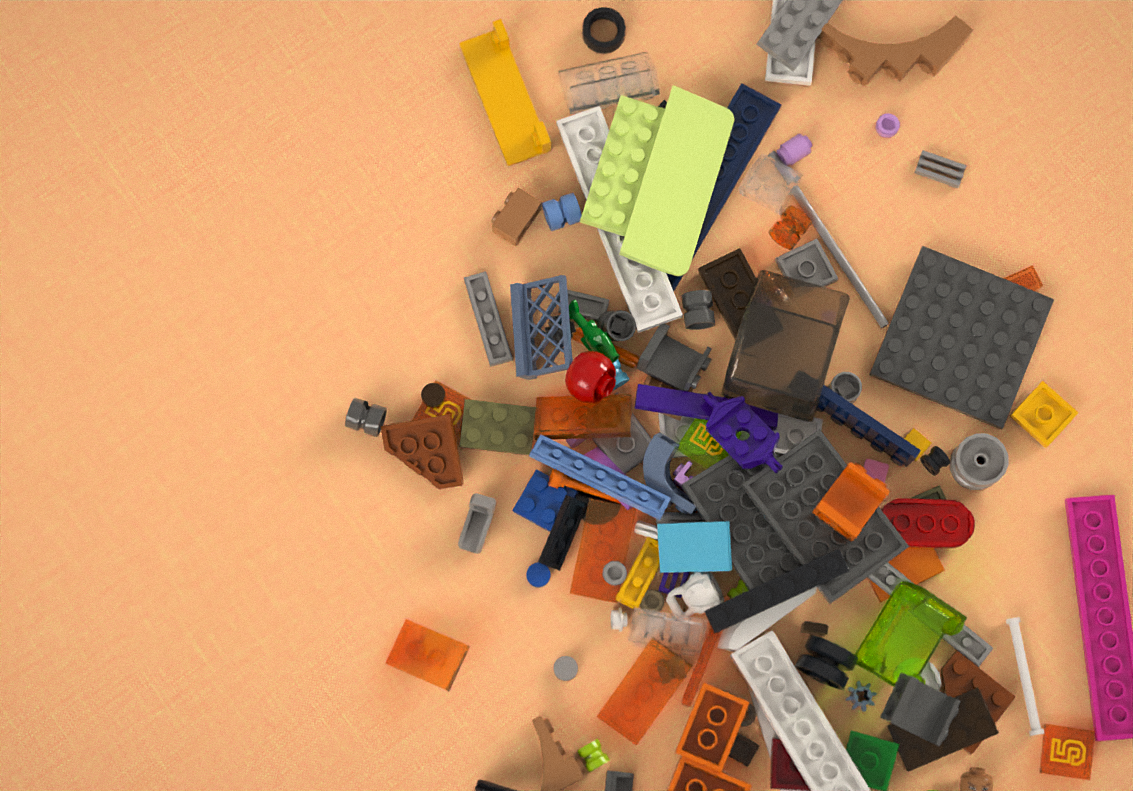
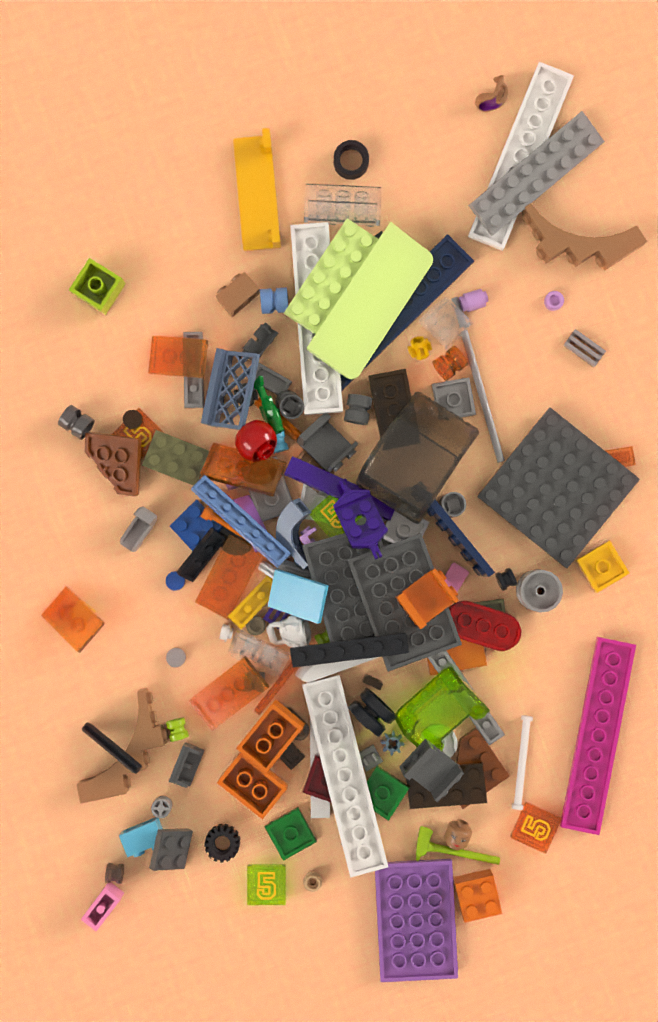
camera: 15 degrees right, 10 degrees up
light grey tile [603,561,627,585] -> none
yellow tile [904,428,932,462] -> none
none -> lime brick [69,258,126,315]
none -> clear orange tile [148,336,208,379]
none -> dark grey hinge [242,322,278,361]
none -> light grey tile [359,744,383,772]
none -> yellow gear [407,336,433,360]

